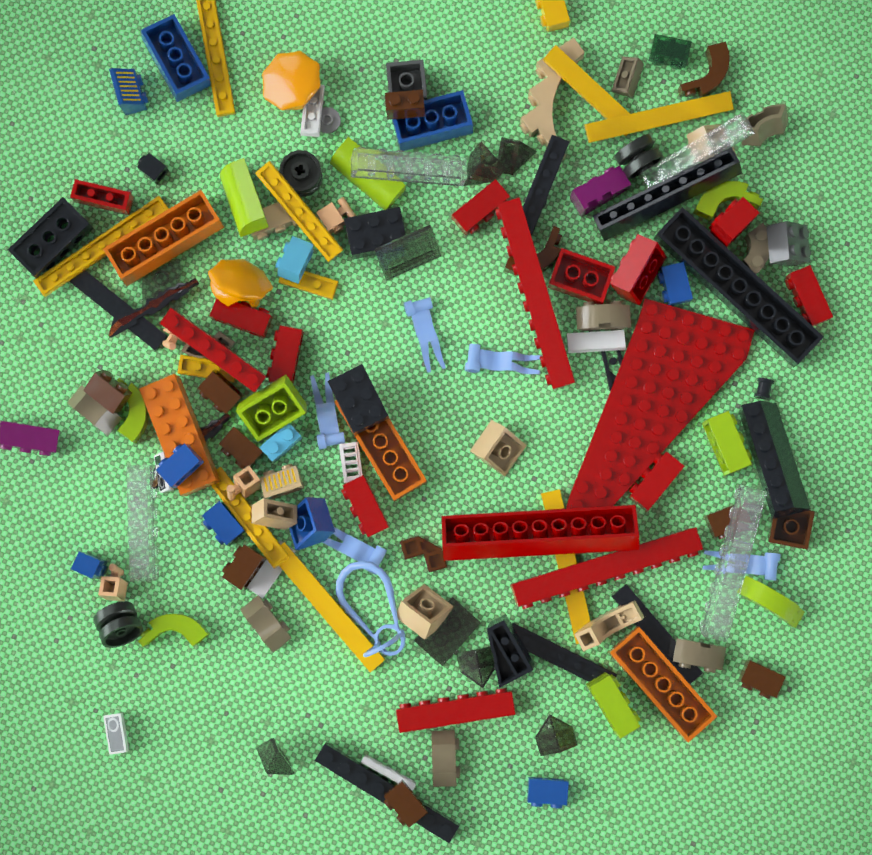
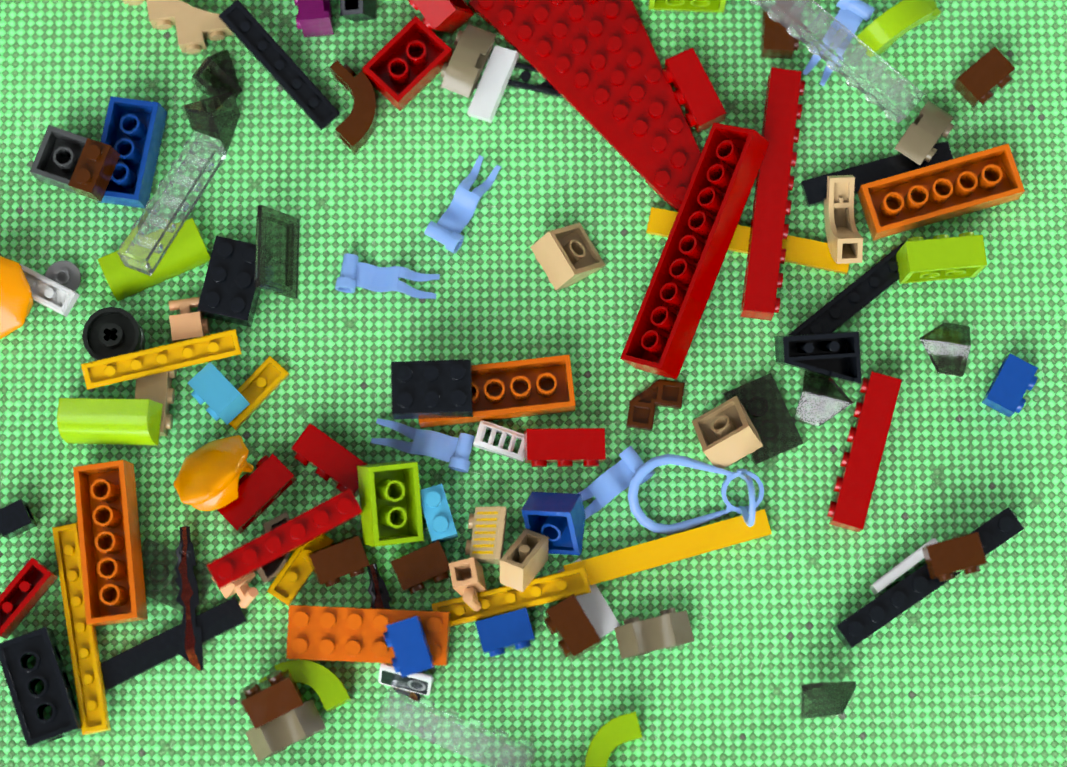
camera: 65 degrees left, 5 degrees down
dark tan brick [431,730,460,787] -> none
red brick [452,179,510,235] -> none
red brick [495,197,575,389] -> none

